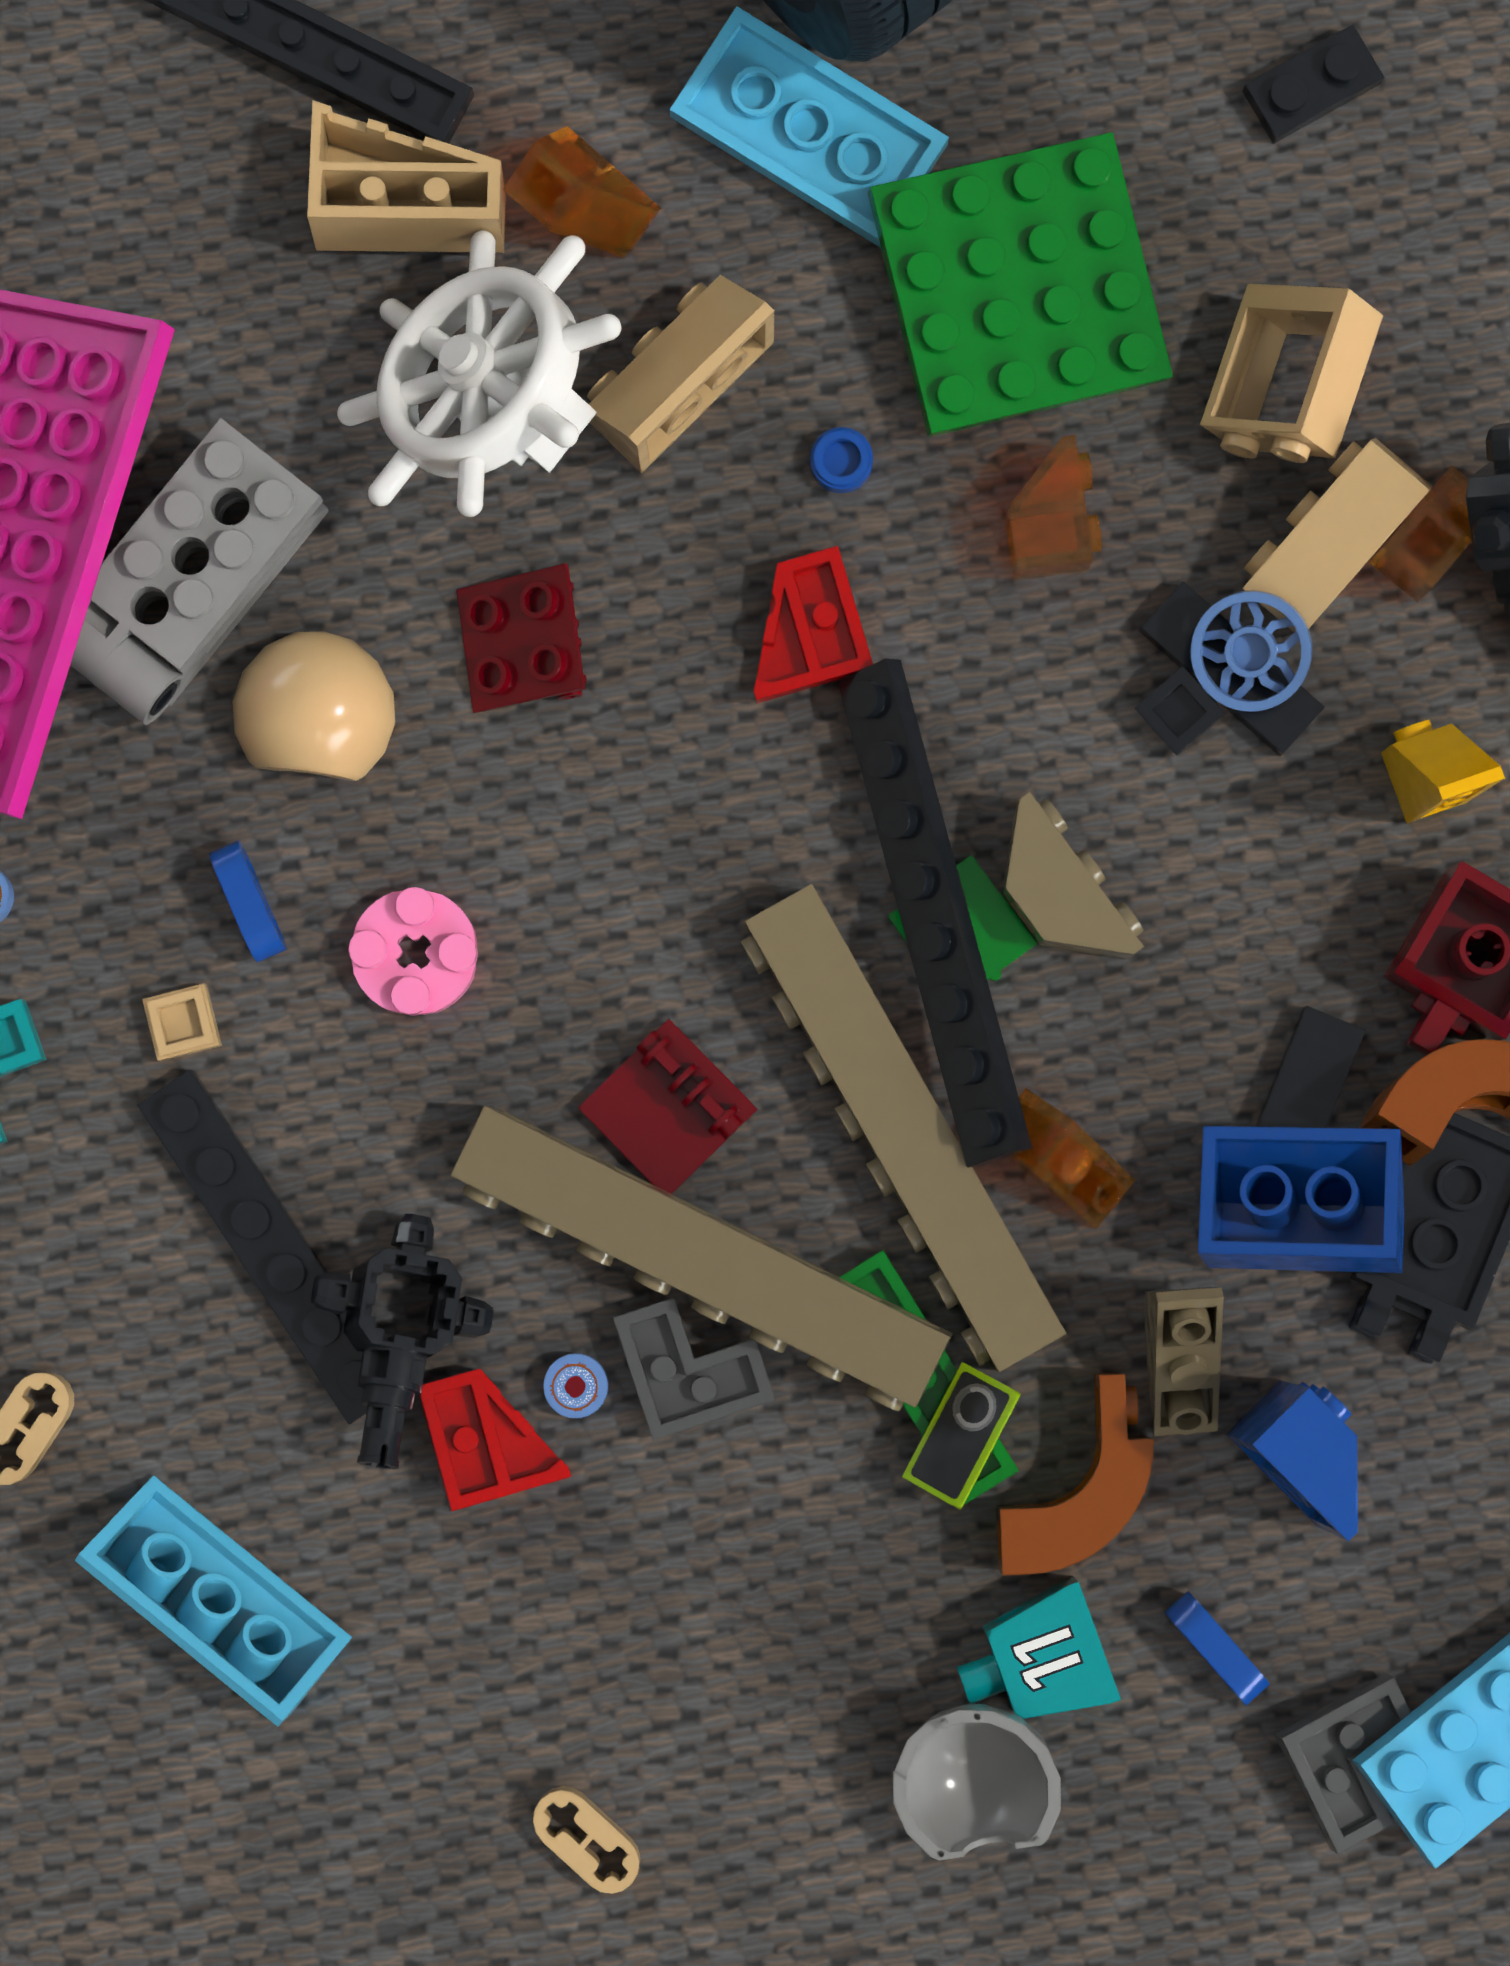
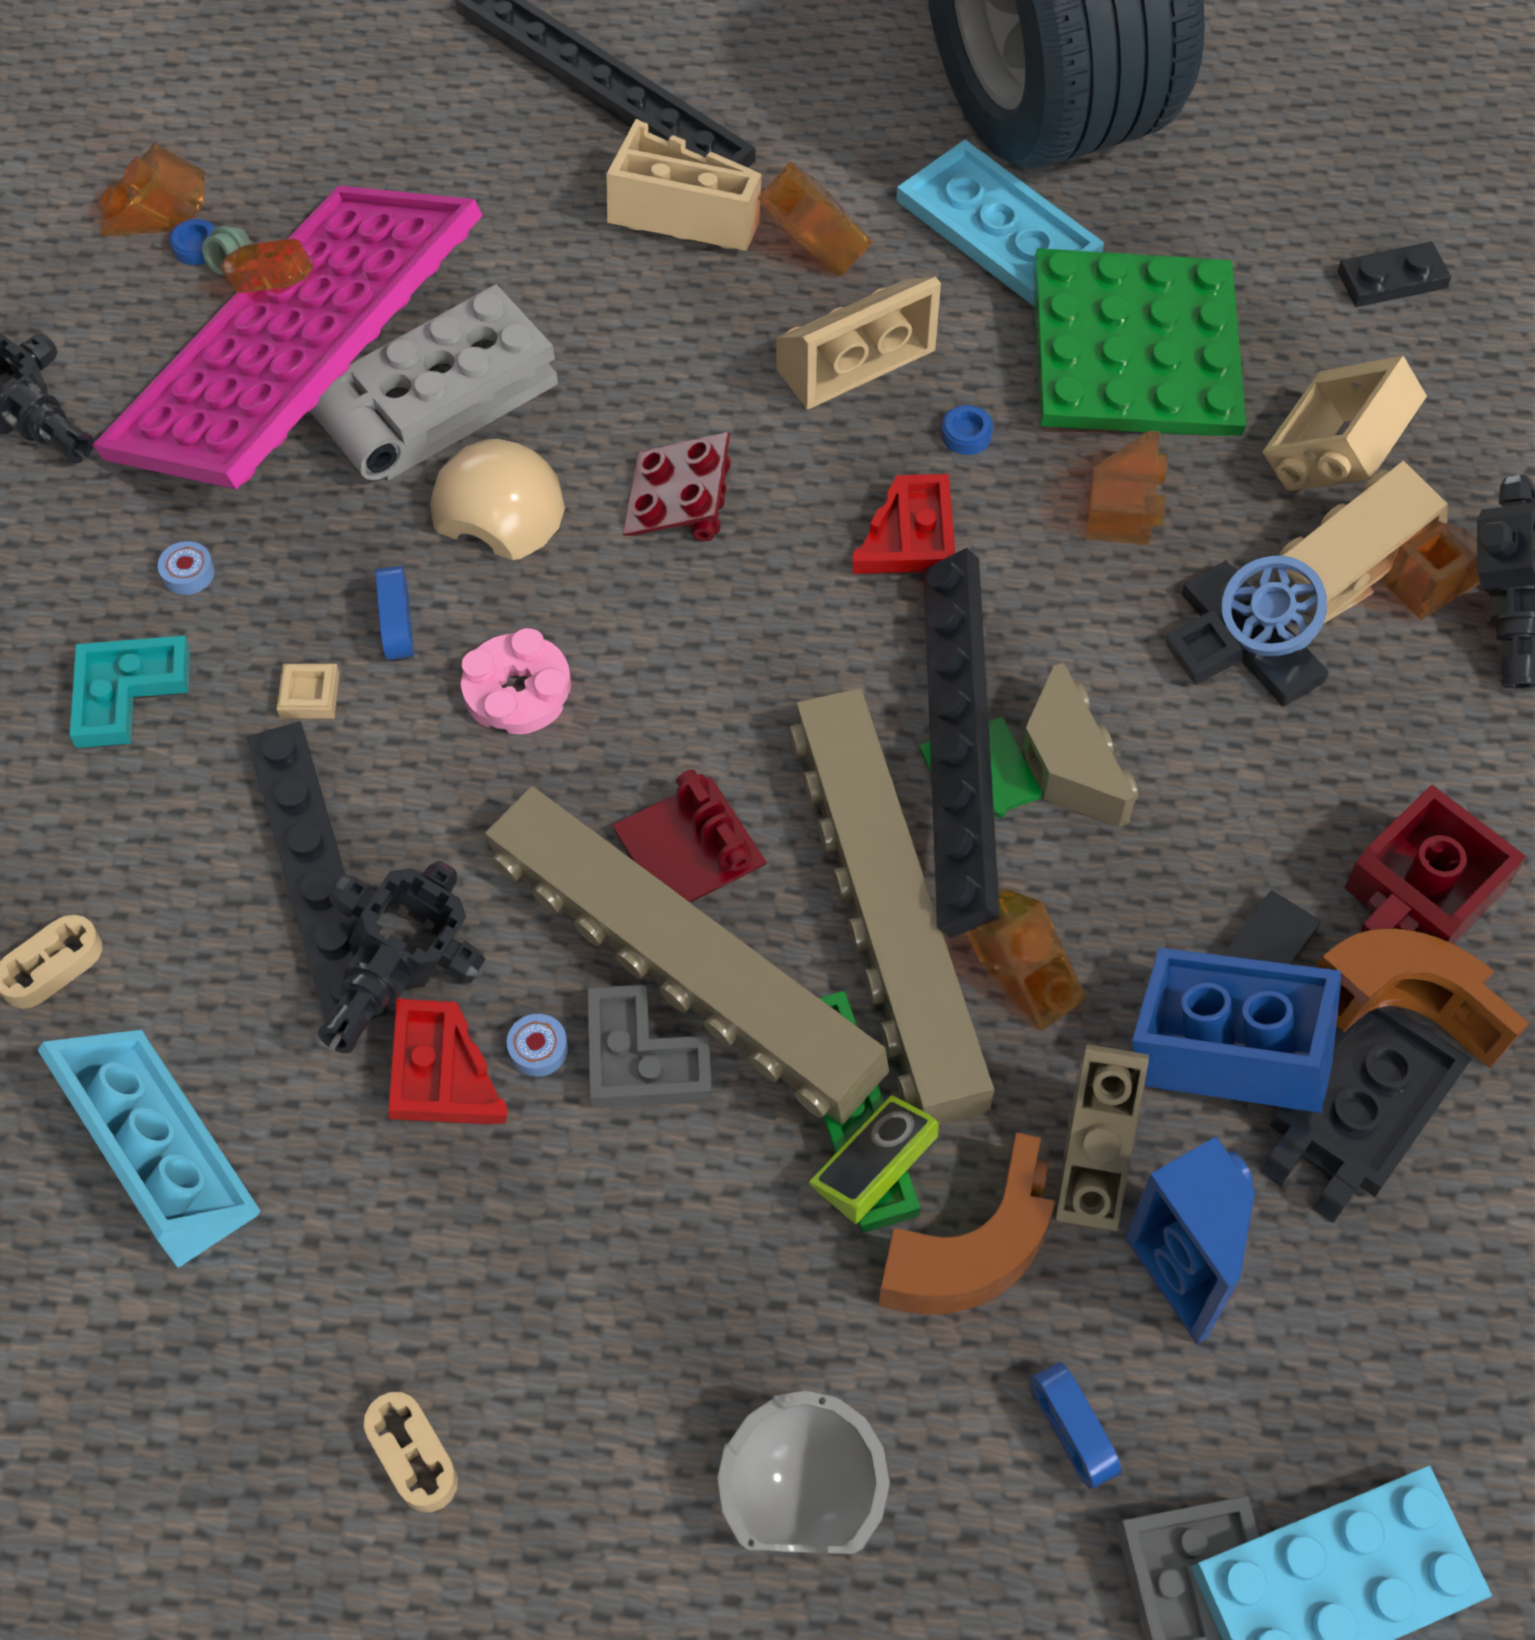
camera: 15 degrees right, 25 degrees down
white piece [337,230,621,517] -> none
teal torso [956,1576,1121,1719] -> none
yellow slope [1381,720,1505,823] -> none

